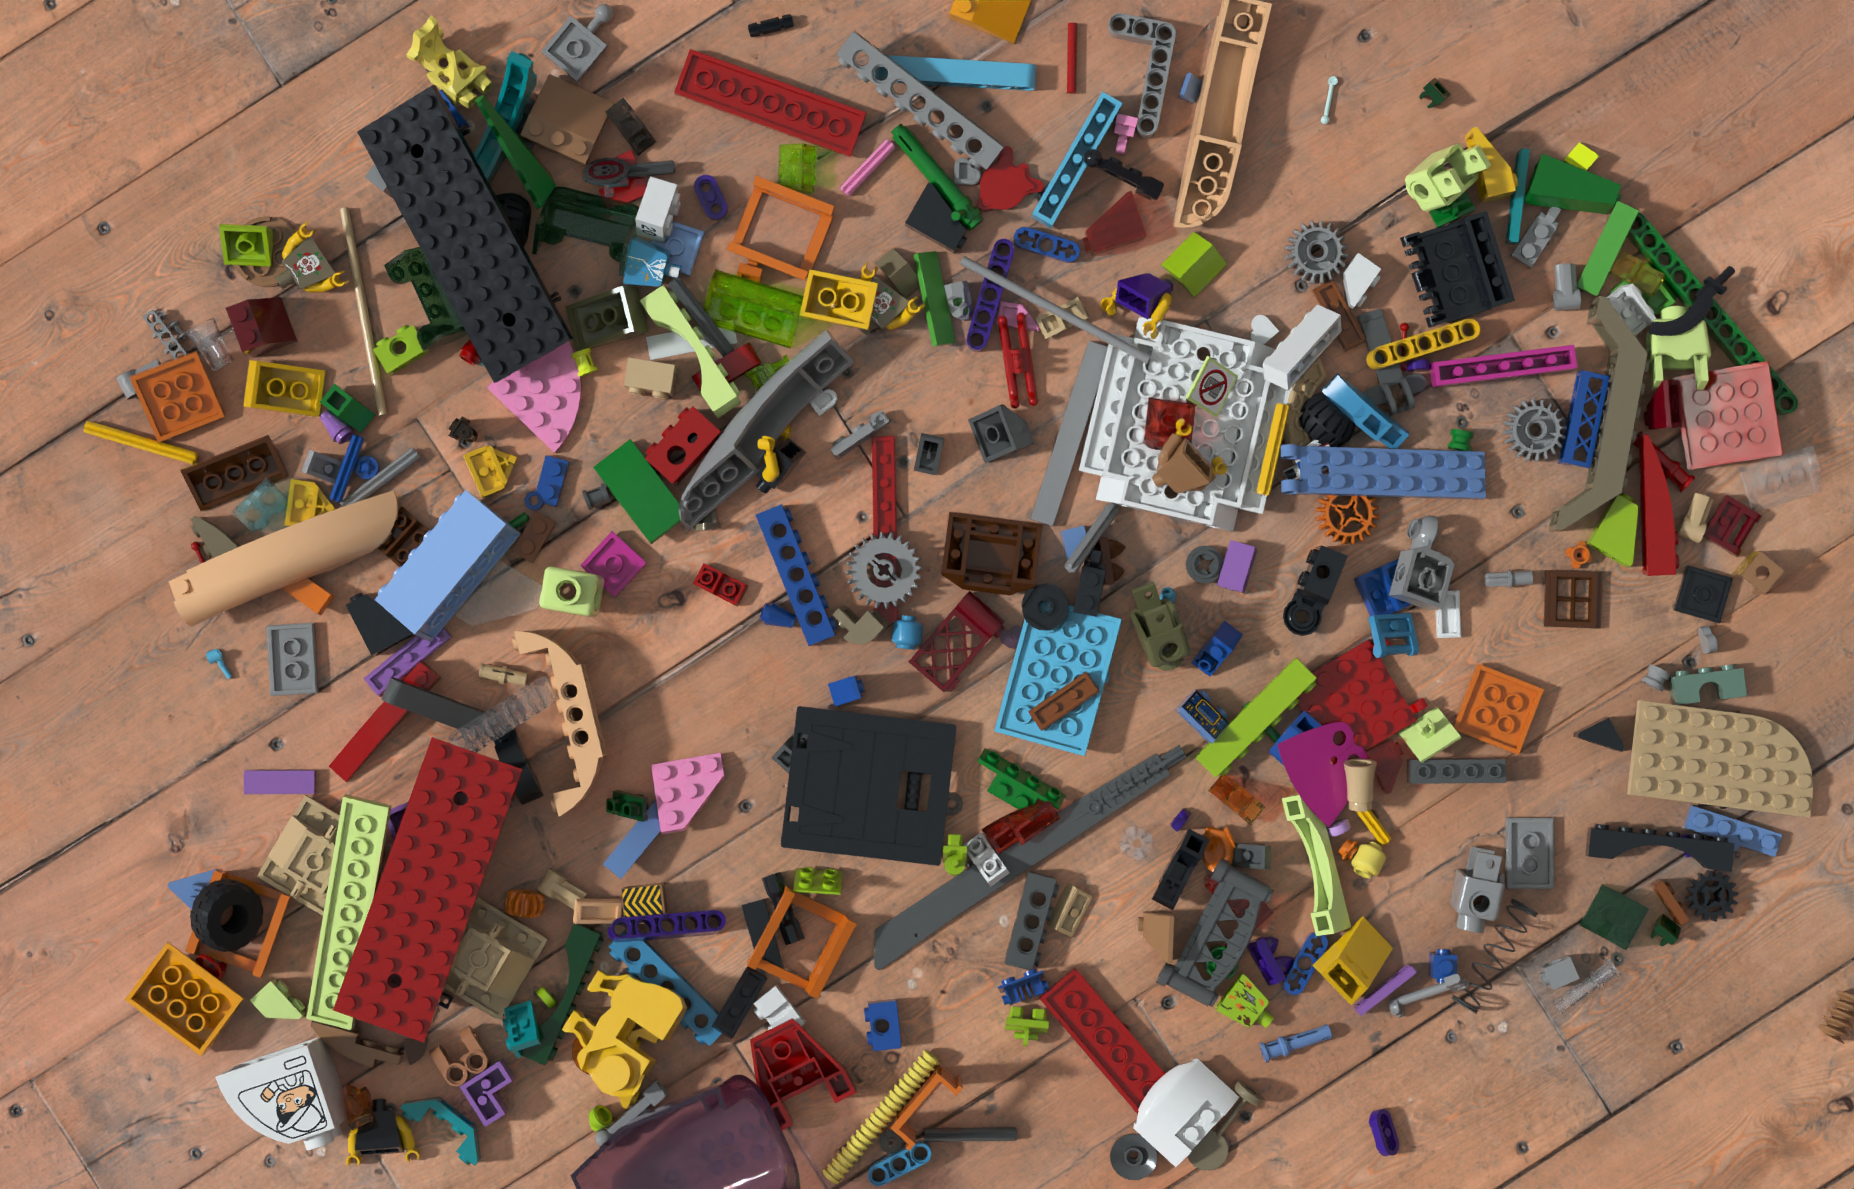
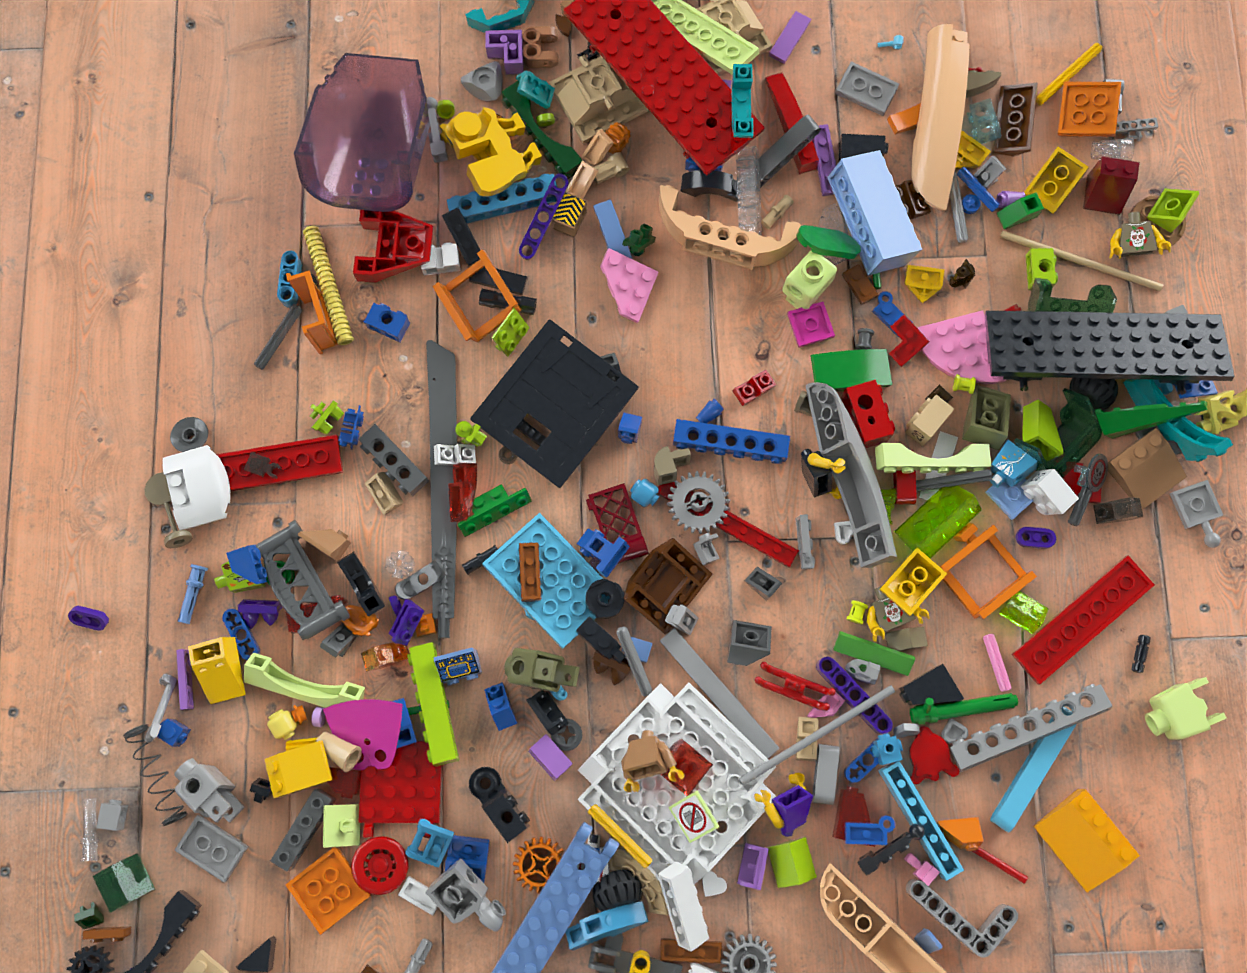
camera: 120 degrees right, 10 degrees down
none -> blue slope [226,545,267,585]
none -> clear smoke plate [244,452,282,479]
none -> black tile [250,778,273,803]
none -> yellow slope [264,740,332,798]
none -> red wheel [351,836,409,895]
none -> dark purple bracket [389,599,424,645]
none -> piece [395,558,446,600]
none -> orange tile [415,613,437,637]
none -> light grey hat [461,61,502,101]
none -> black pin [462,545,498,575]
none -> black hinge [526,690,569,736]
none -> blue tile [577,528,630,578]
none -> light nougat tile [581,129,614,167]
none -> light grey slope [665,604,699,635]
none -> light grey bracket [693,533,720,565]
none -> teal slope [731,64,753,138]
none -> medium lavender hinge [737,843,769,890]
none -> green tile [796,225,861,259]
none -> light grey beam [812,744,839,805]
none -> blue hinge [845,816,895,845]
none -> neon yellow bush [846,600,868,625]
none -> dark azure brick [872,733,903,765]
none -> red tile [889,314,930,367]
none -> light grey tile [893,723,920,738]
none -> dark brown tile [925,384,953,403]
none -> orange slope [937,817,983,851]
none -> lime slope [1023,399,1063,461]

